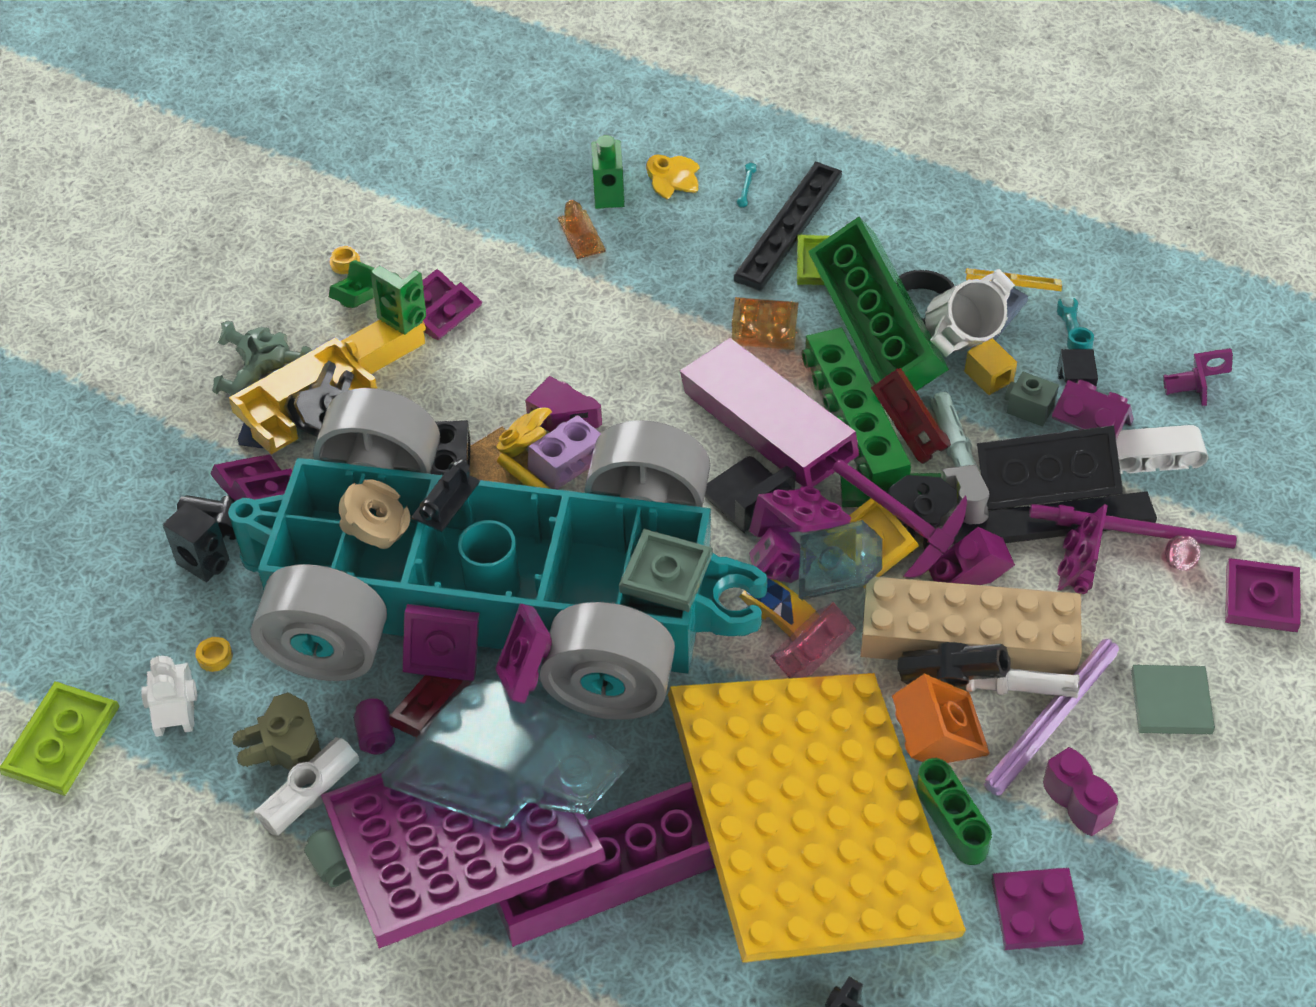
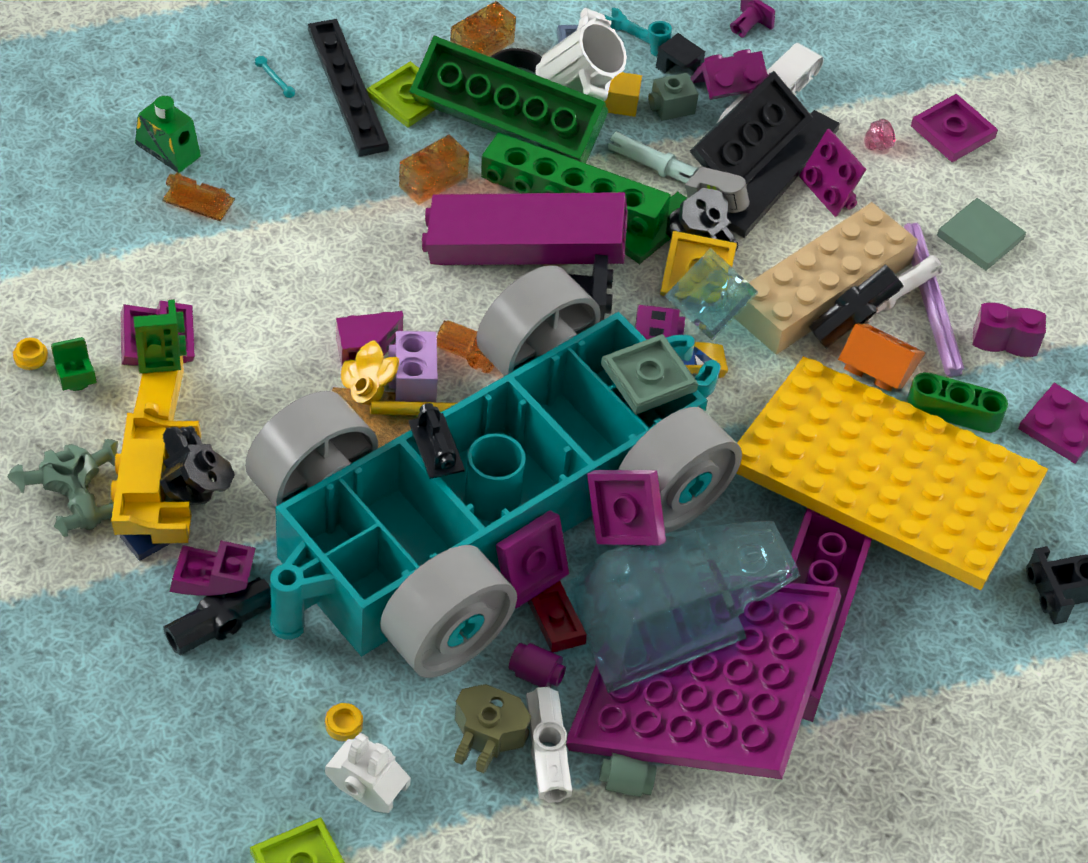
camera: 55 degrees left, 0 degrees up
black brick [162,502,230,583] -> none
tan plate [339,480,410,549] -> none
yellow plate [646,155,700,199] -> none
magenta bracket [749,486,851,538] -> none
clear pink brick [770,602,856,678] -> none
magenta piece [833,459,967,579] -> none
dark red plate [871,368,951,464] -> none
magenta slope [929,527,1015,585] -> none
yellow window [965,268,1062,291] -> none
magenta bar [1029,504,1237,549] -> none
none -> clear orange brick [450,1,516,57]

